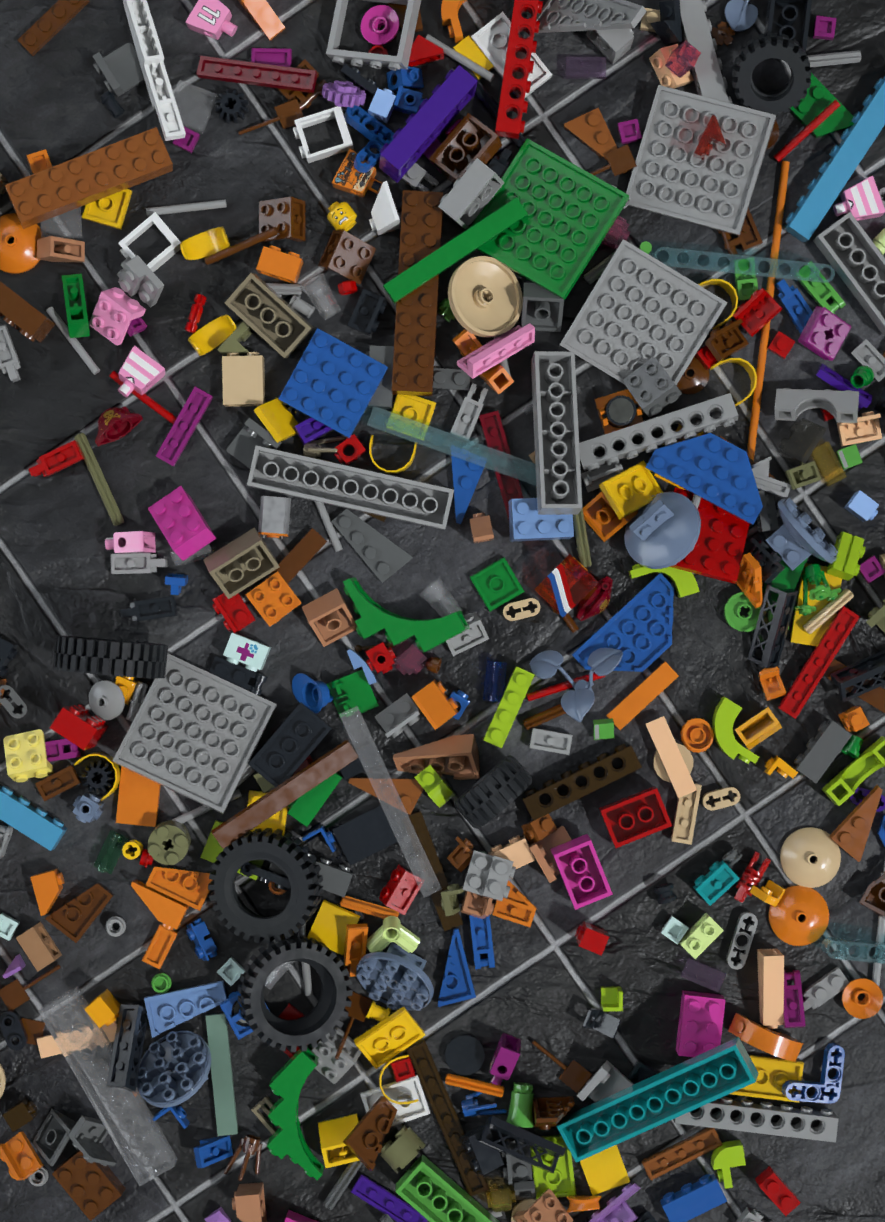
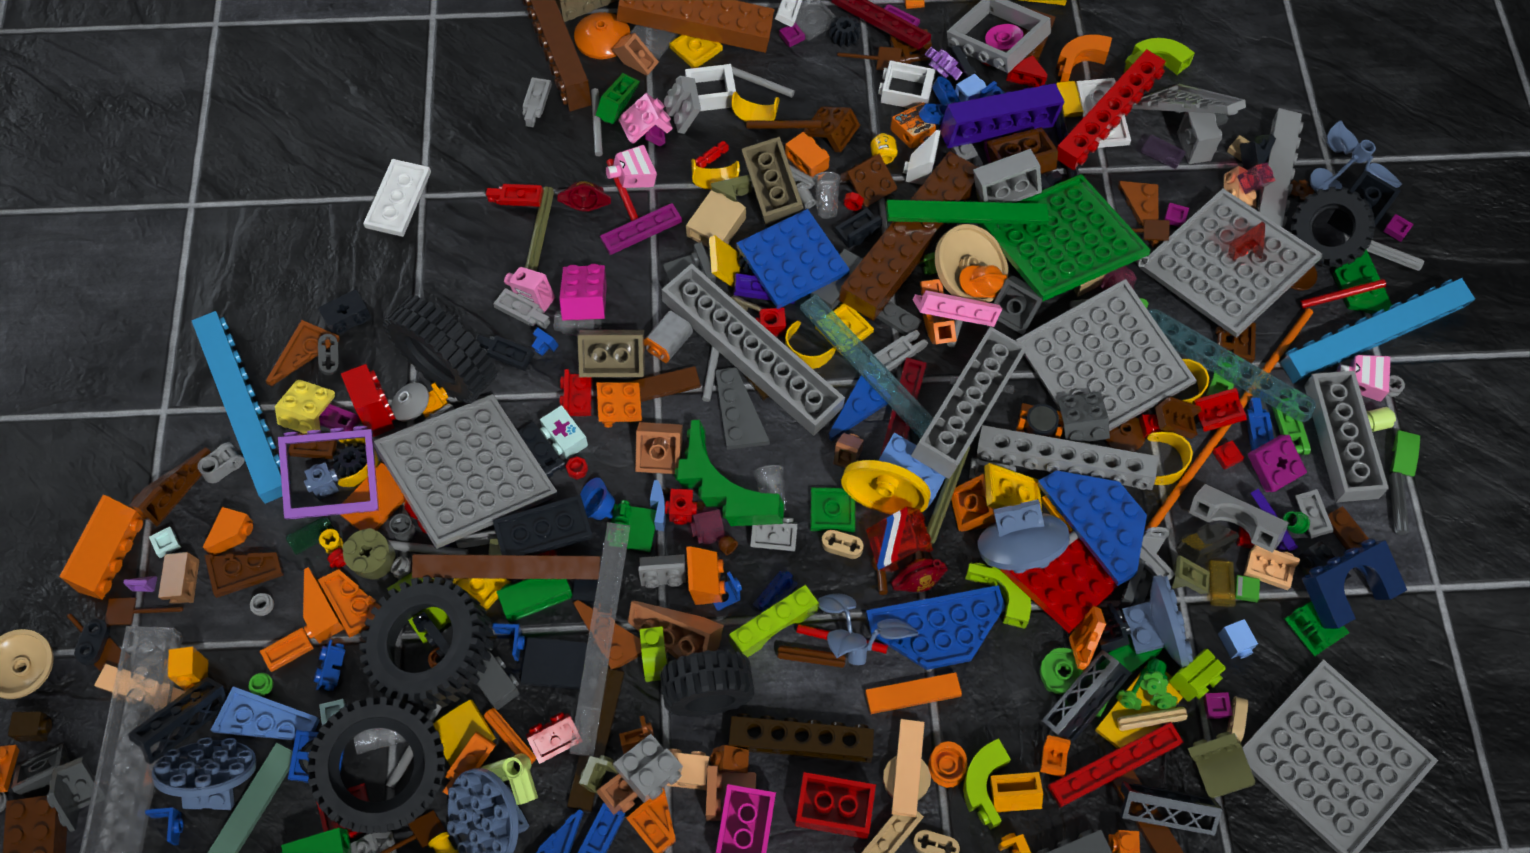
camera: 25 degrees right, 25 degrees down
blue bracket [387,66,424,92] -> none
light grey bar [425,34,494,82] -> none
light grey plate [529,728,573,755] -> none
bright green tile [593,718,614,740] -> none
none -> medium lavender window [278,426,379,520]
none -> dark grey wheel [389,513,416,542]
none -> light grey plate [391,557,412,579]
none -> red tile [566,456,588,480]
none -> yellow dish [841,460,931,516]
none -> orange piece [959,265,1007,298]

